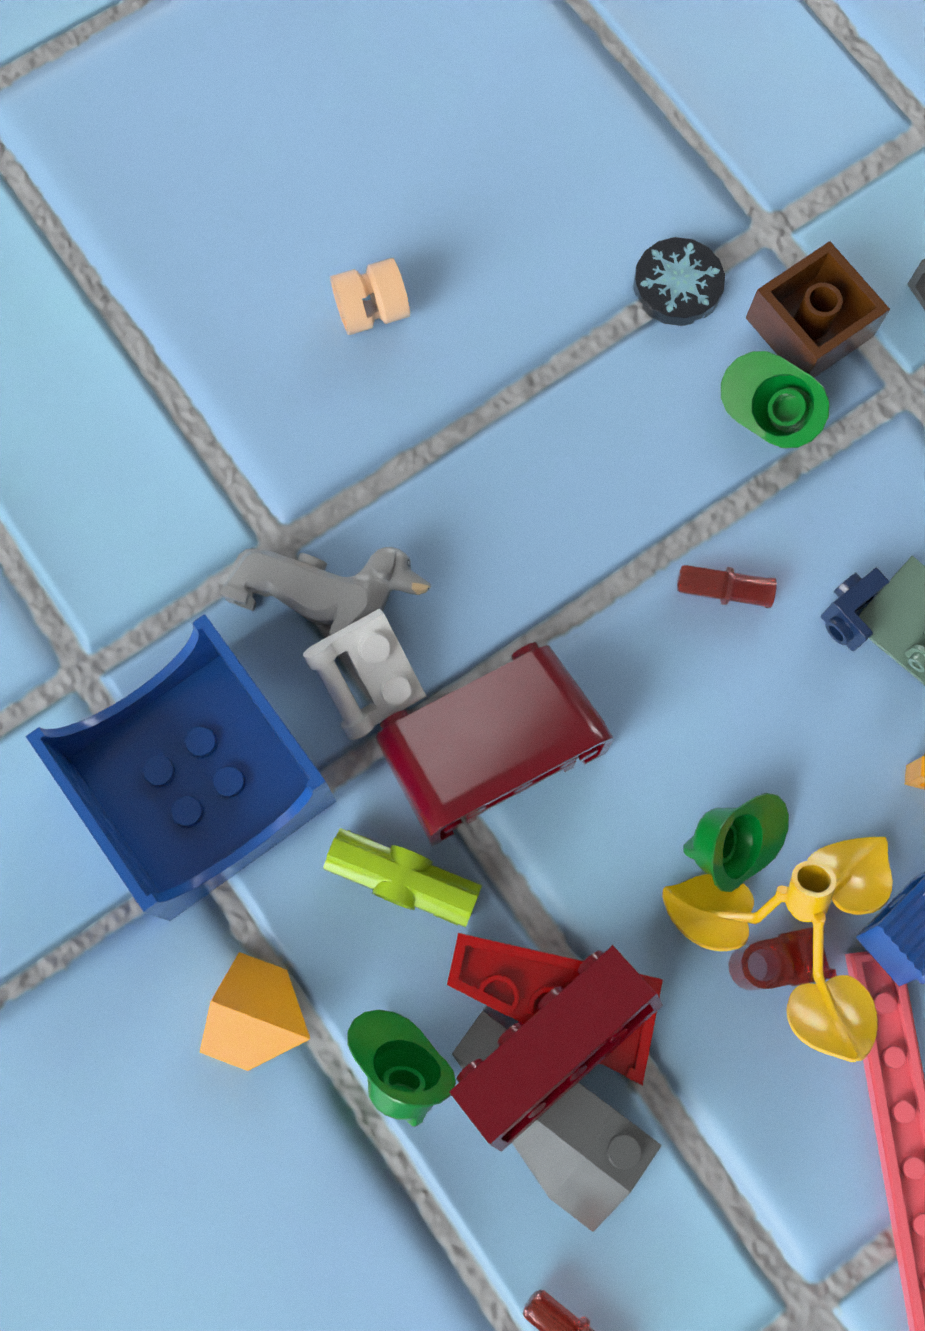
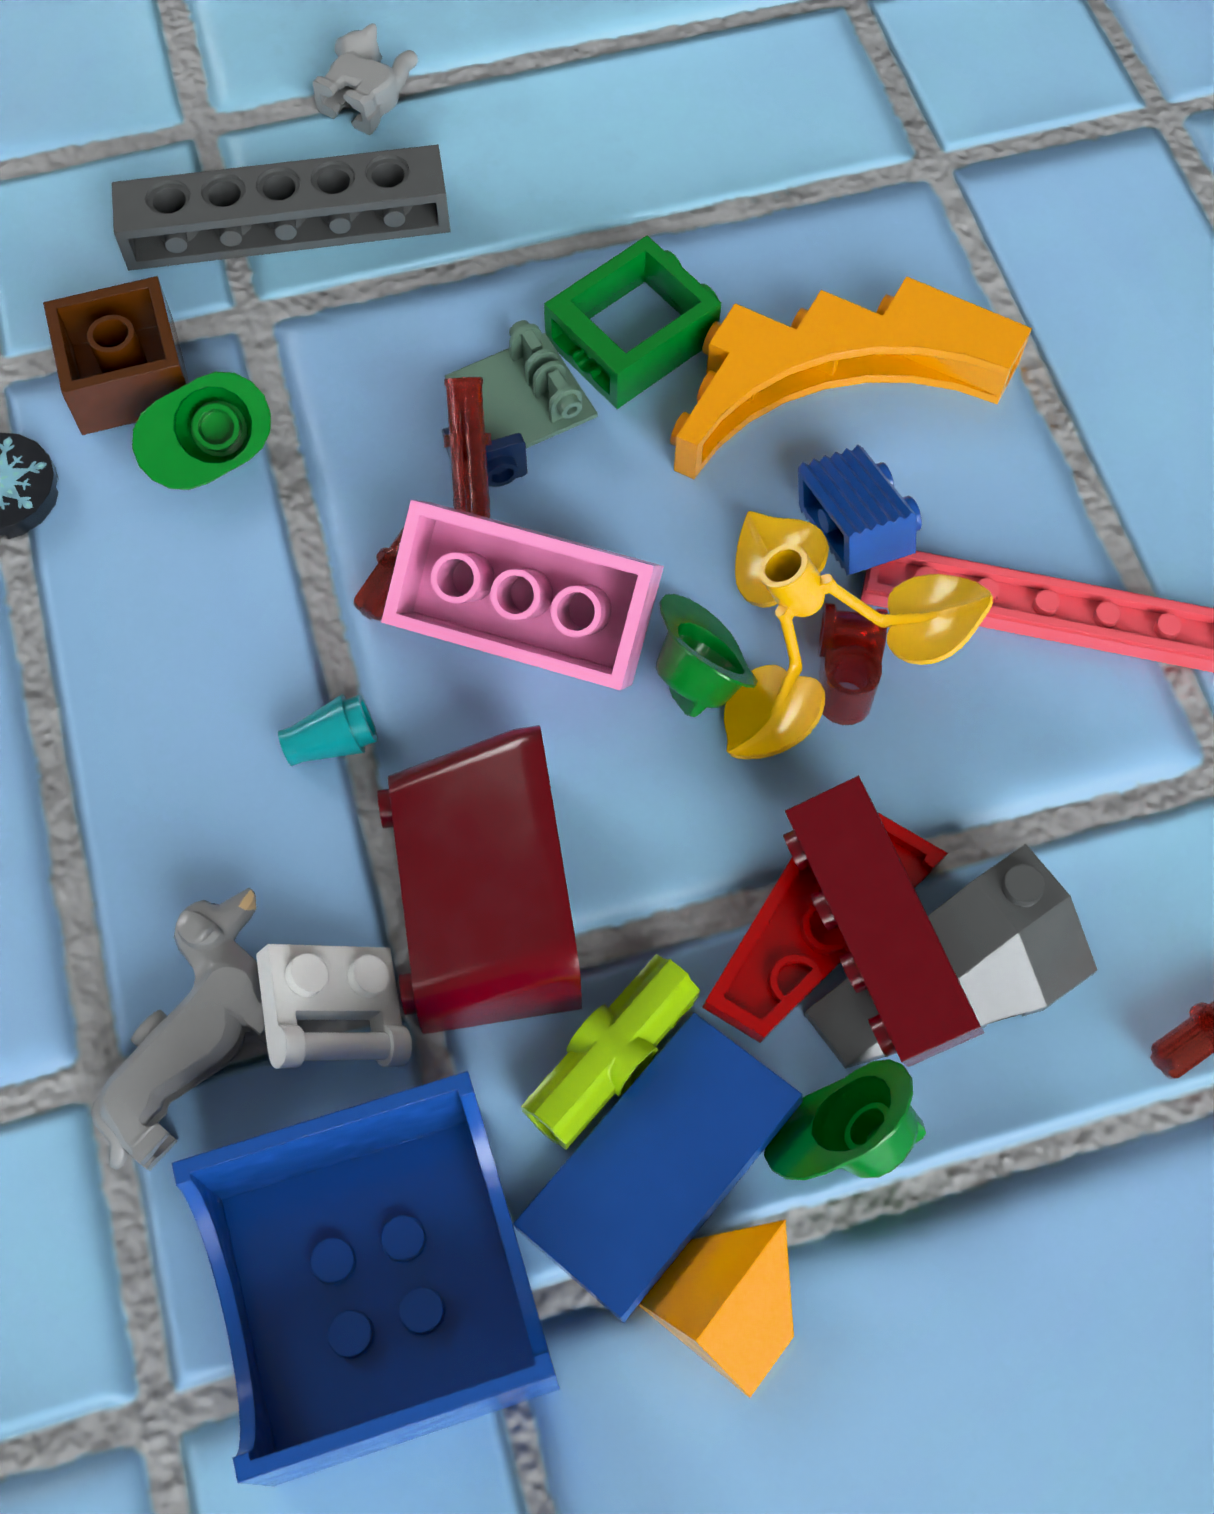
camera: 70 degrees left, 10 degrees down
none -> teal cone [278,694,378,766]
none -> bright pink brick [381,500,664,690]
none -> clear red pin [443,377,492,518]
none -> blue tile [513,1012,803,1323]

